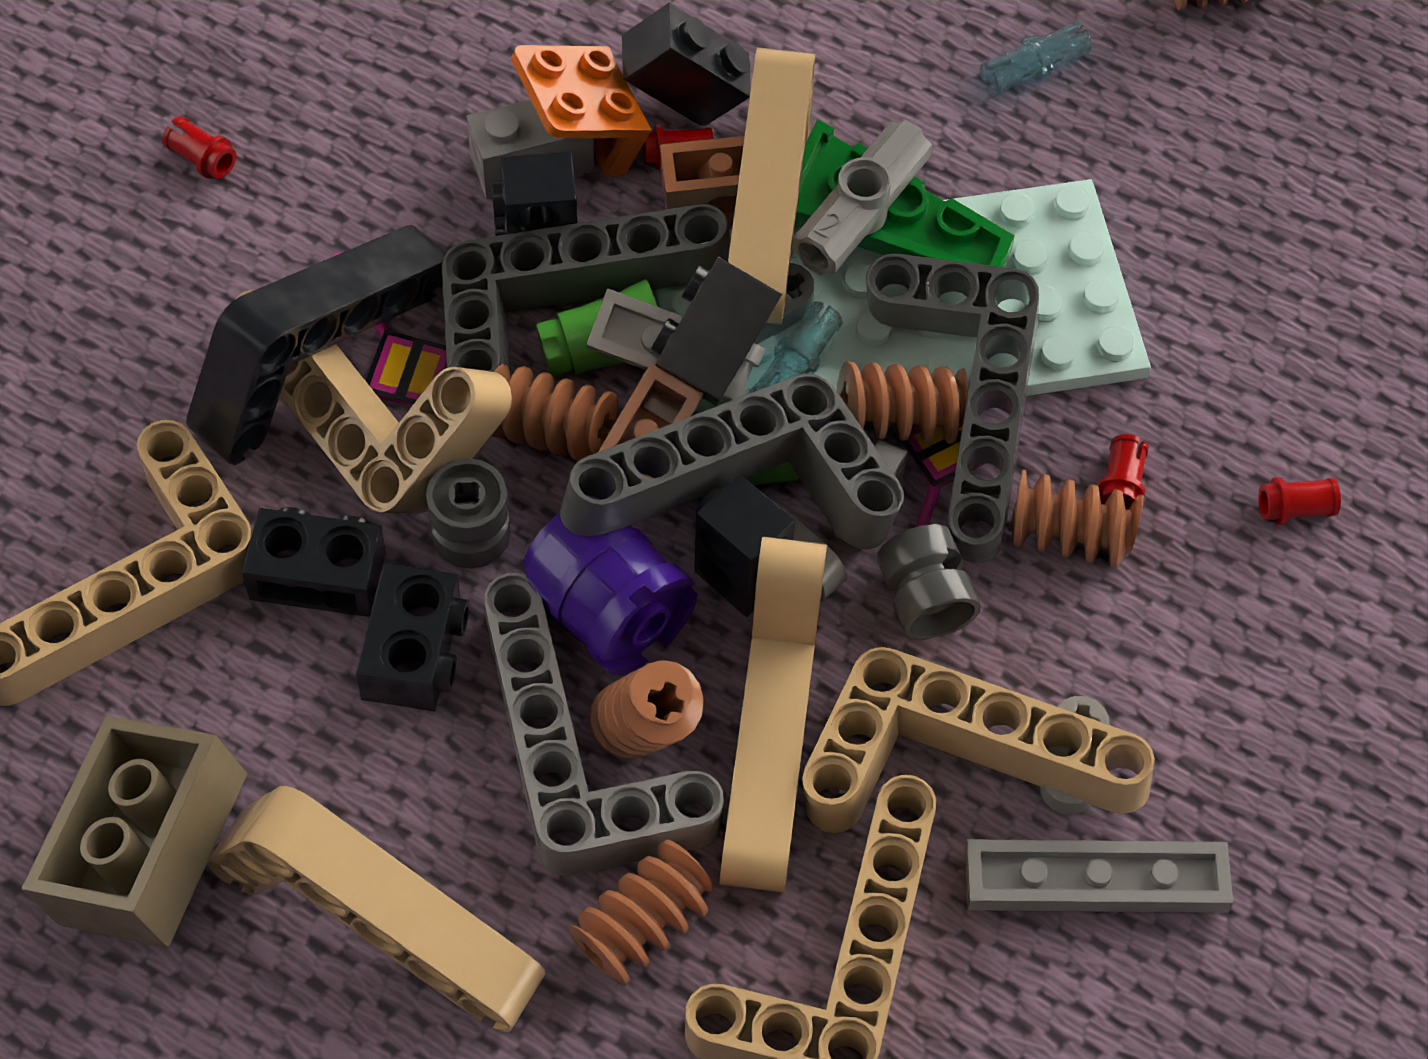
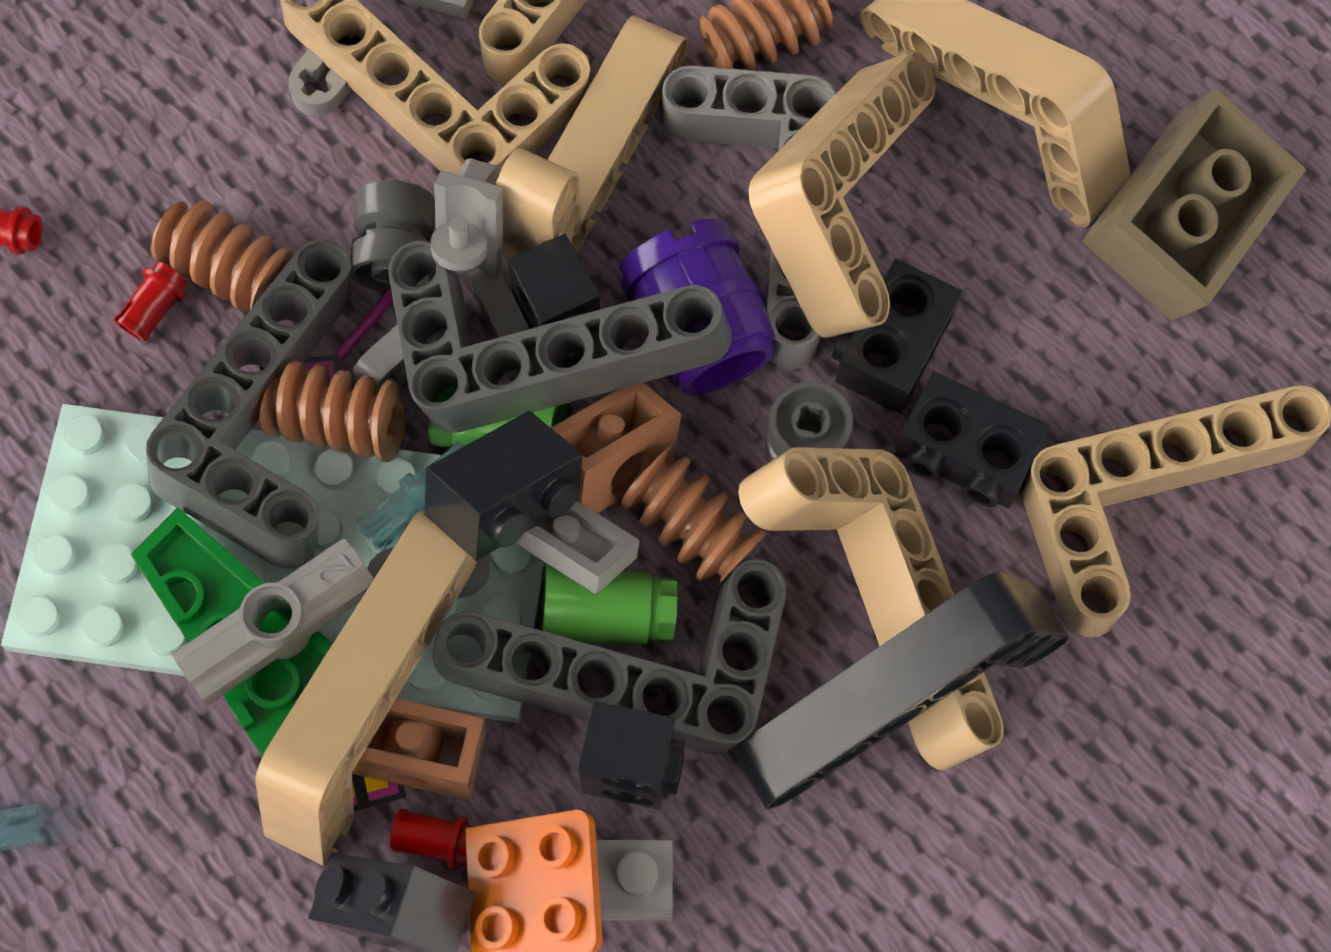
camera: 160 degrees left, 10 degrees up
piece [332,253,447,406] -> none
nougat piece [589,660,704,759] -> none
none -> light grey hips [431,159,503,278]
none -> tan beam [749,51,936,338]

